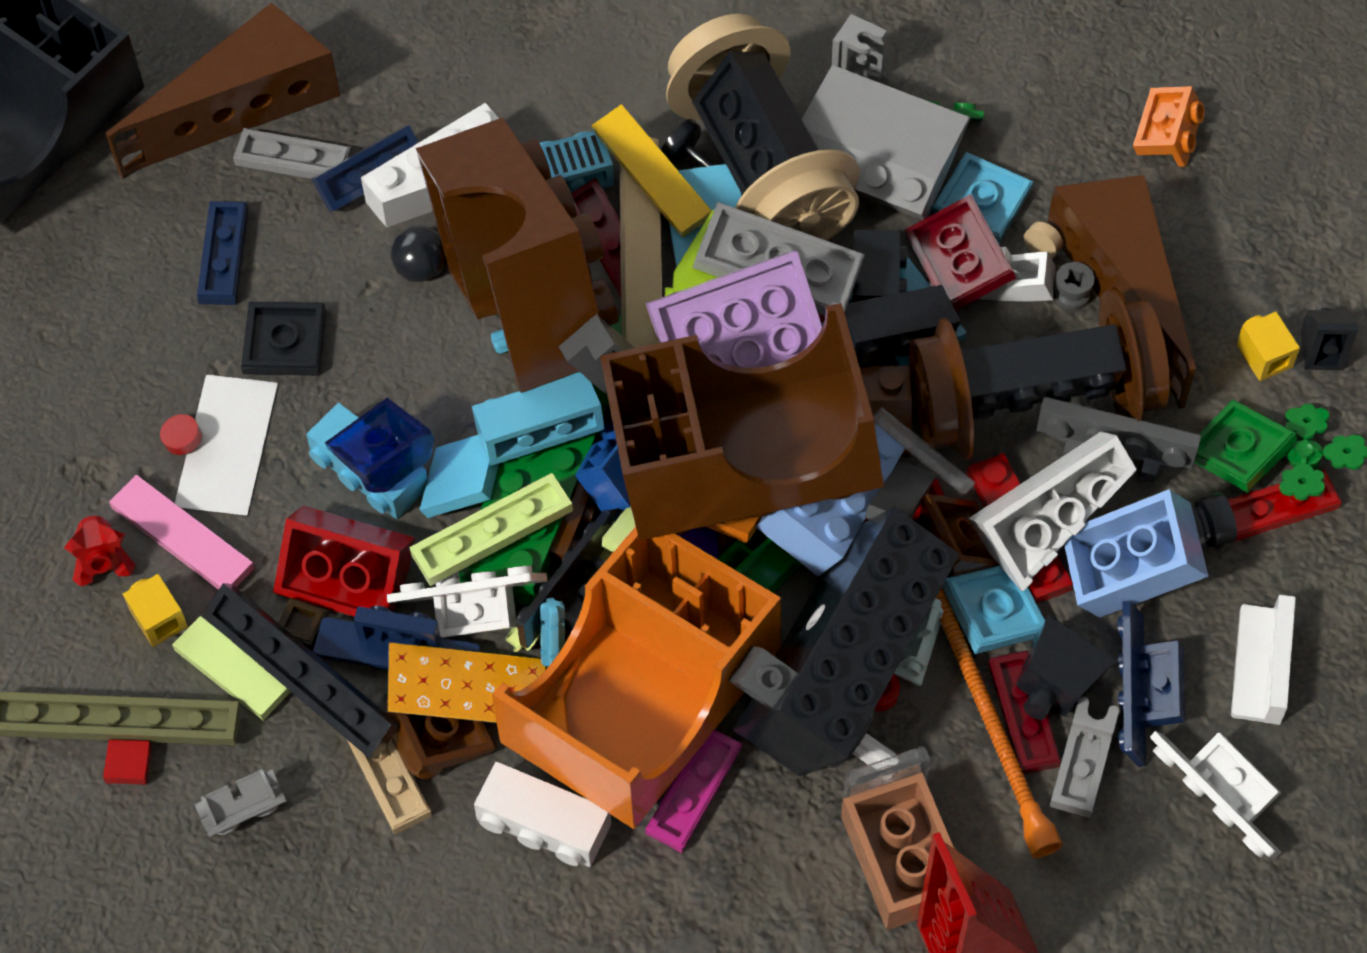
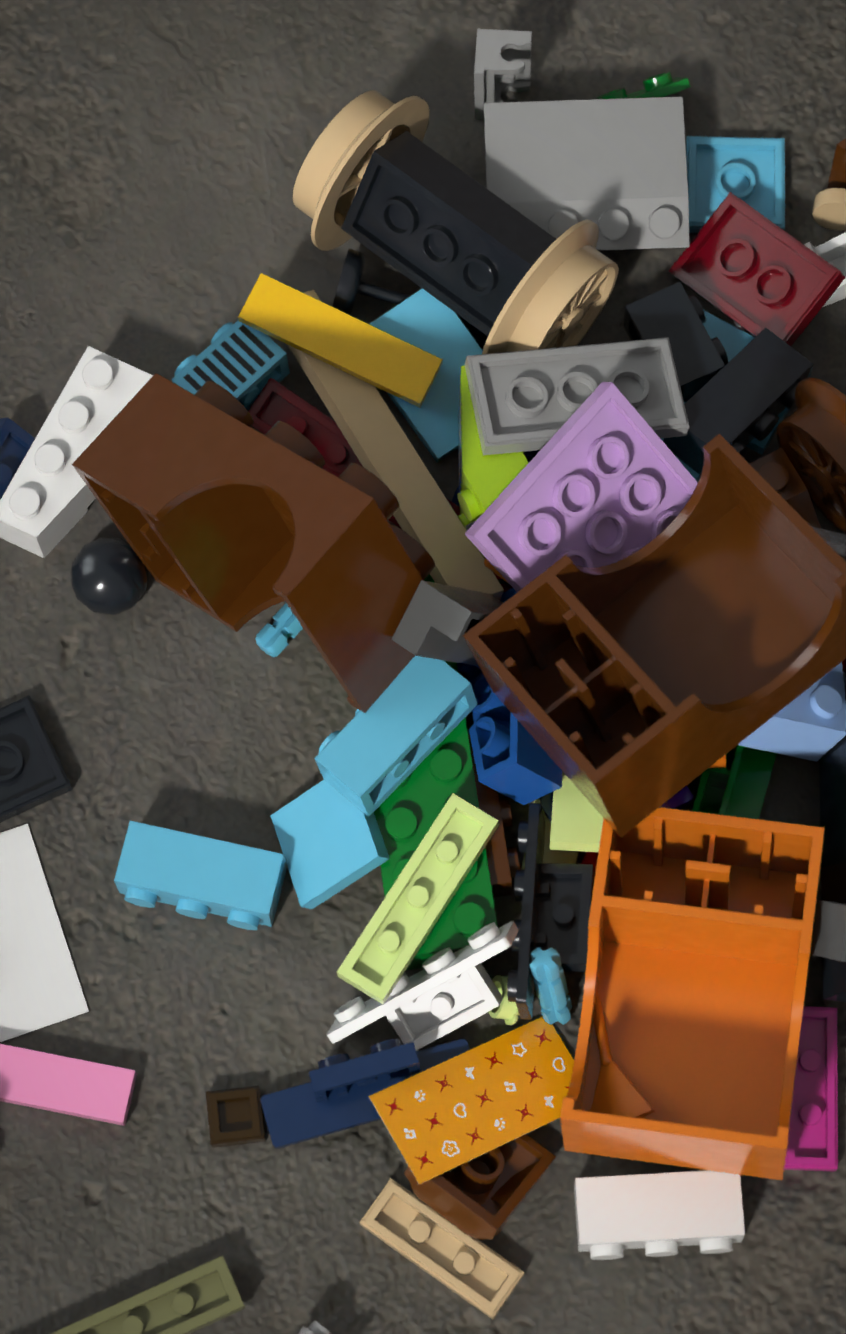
camera: 25 degrees left, 10 degrees up
yellow brick [122,574,188,647] -> none
yellowish green tile [172,616,291,721] -> none
black plate [203,583,399,759] -> none
red slope [273,505,415,617] -> none
clear blue slope [325,397,435,493] -> none

